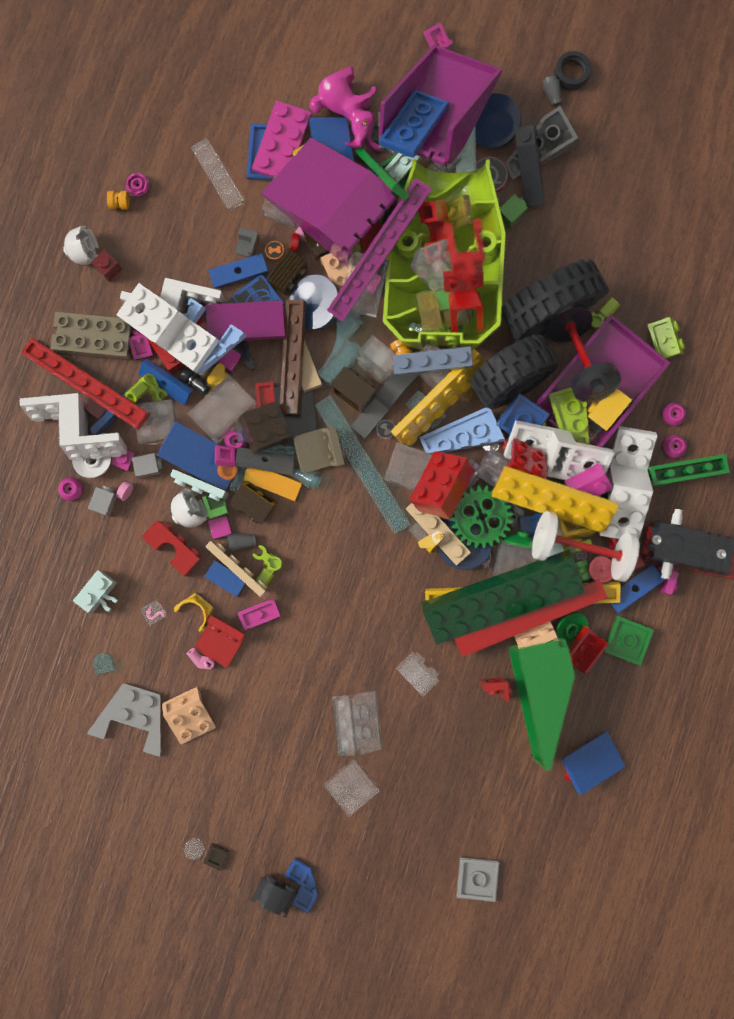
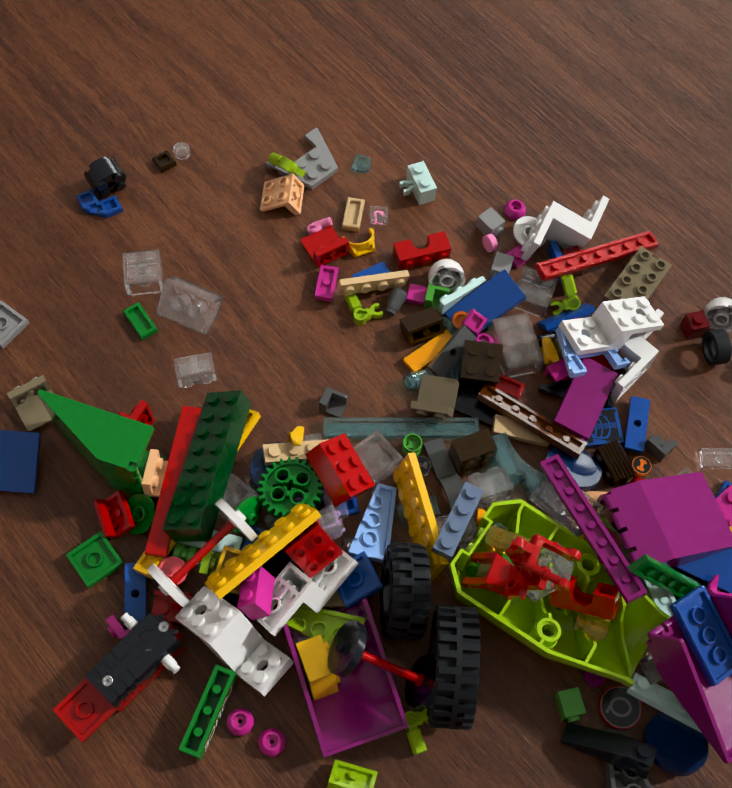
camera: 120 degrees right, 20 degrees down
none -> dark tan bracket [7,375,53,432]
none -> green tile [123,302,158,341]
none -> lime bar [268,152,306,178]
none -> dark grey panel [319,387,348,419]
none -> tan tile [342,197,365,232]
none -> bright green wheel [402,433,422,457]
none -> black tyre [702,329,732,366]

